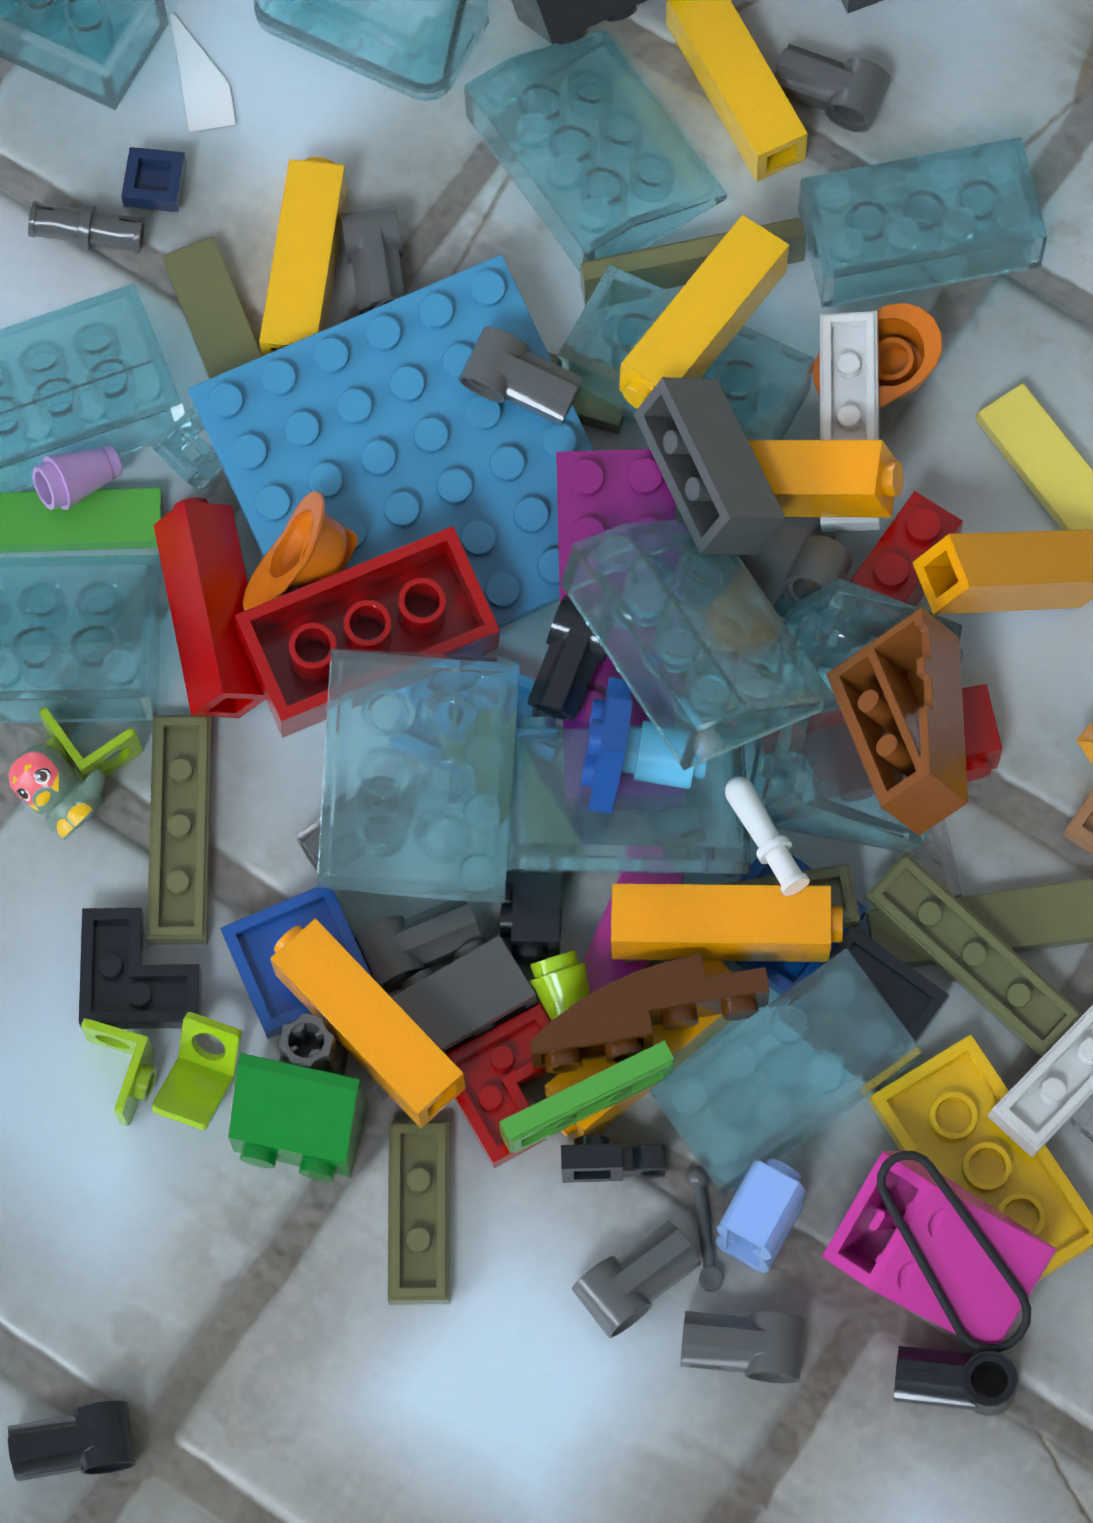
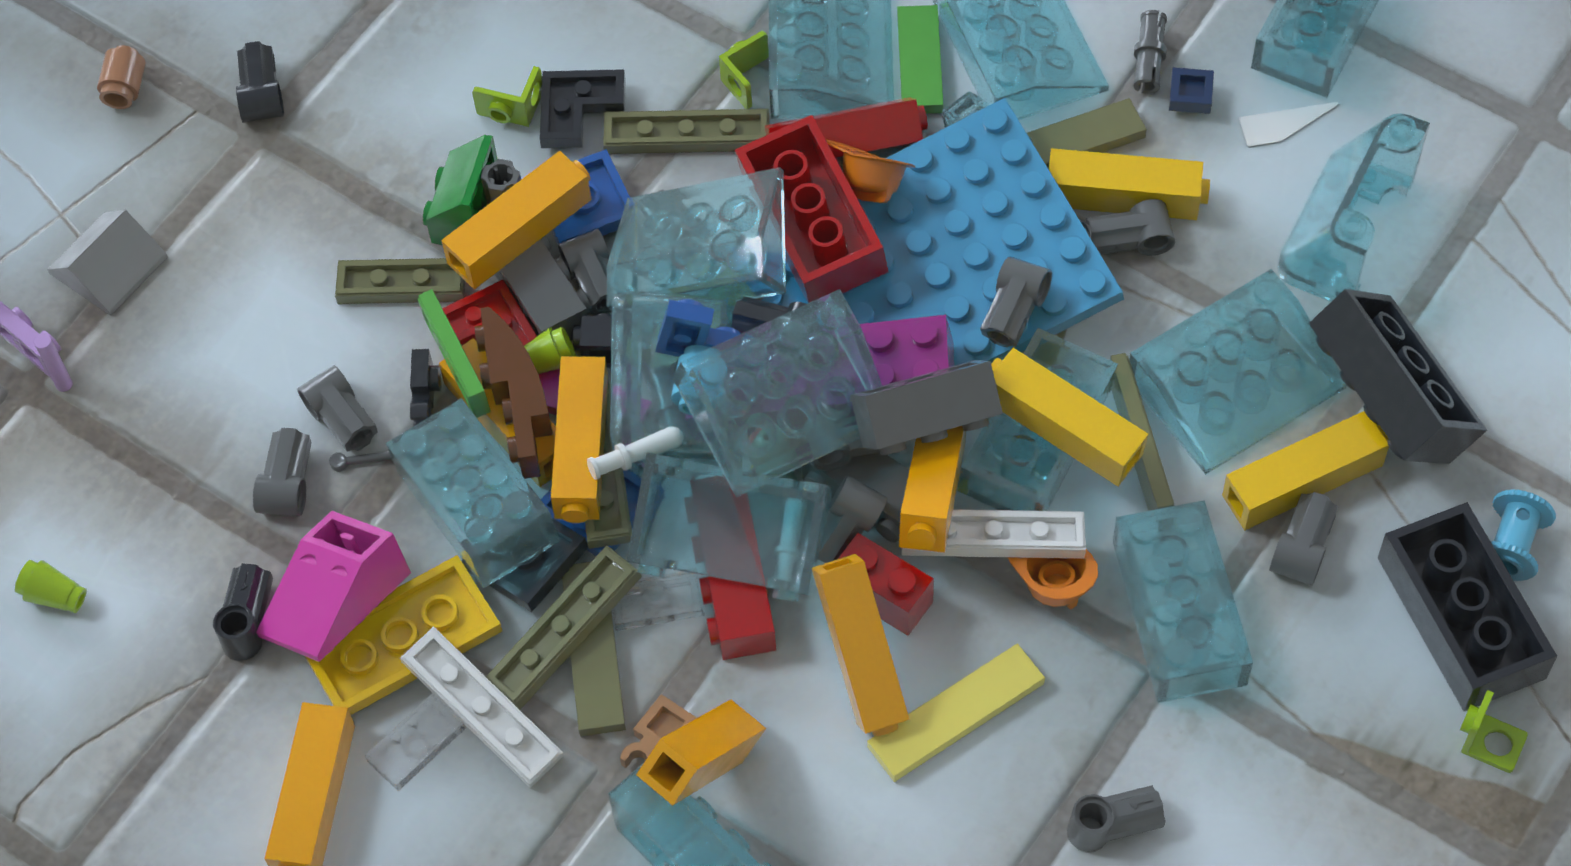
camera: 90 degrees right, 10 degrees down
animal [8,744,105,840] -> none
lavender cone [32,444,122,510] -> none
lime bracket [152,1012,242,1130] -> none
light blue brick [716,1159,806,1273] -> none
dark orange wedge [826,607,968,836] -> none
black piece [877,1151,1031,1353] -> none

